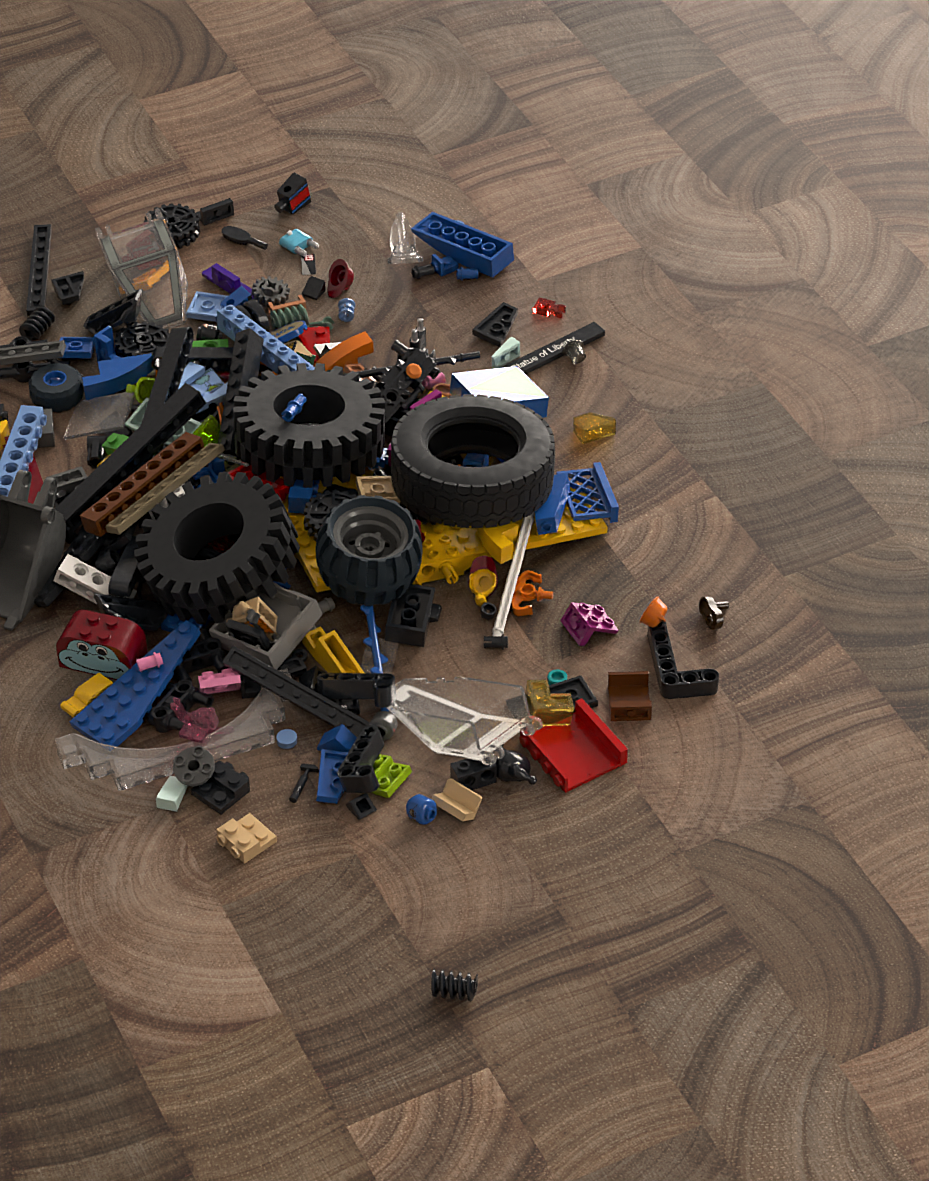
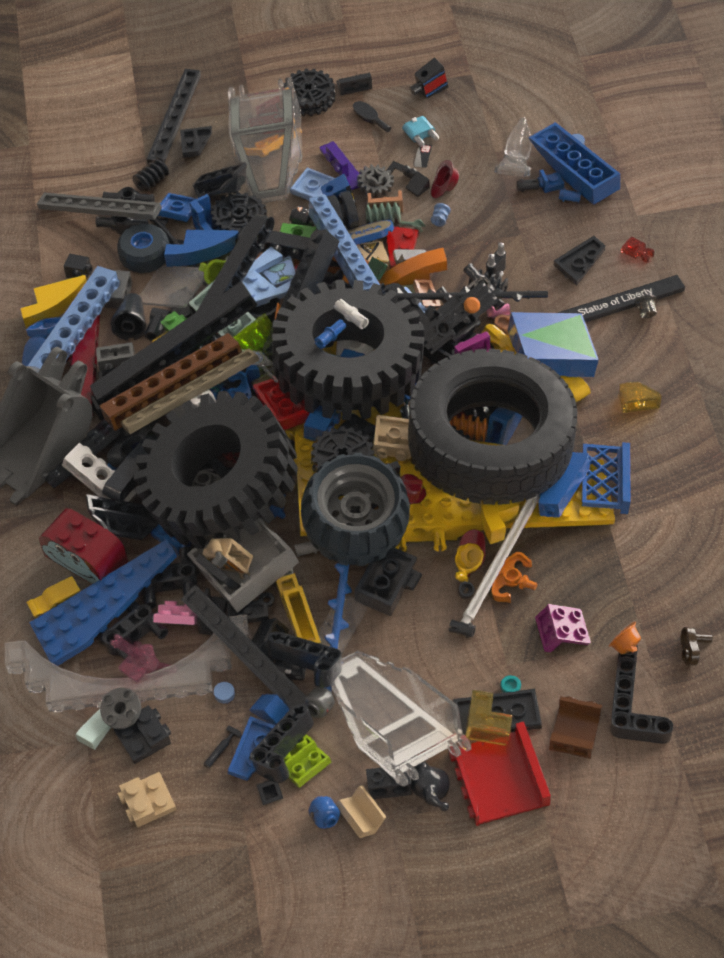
camera: 20 degrees right, 10 degrees up
bright pink pin [136,652,163,672] -> none
light aqua slope [492,337,520,369] -> none
none -> black cone [110,293,146,340]
none -> white pin [334,299,369,329]
none -> black piece [386,161,418,179]

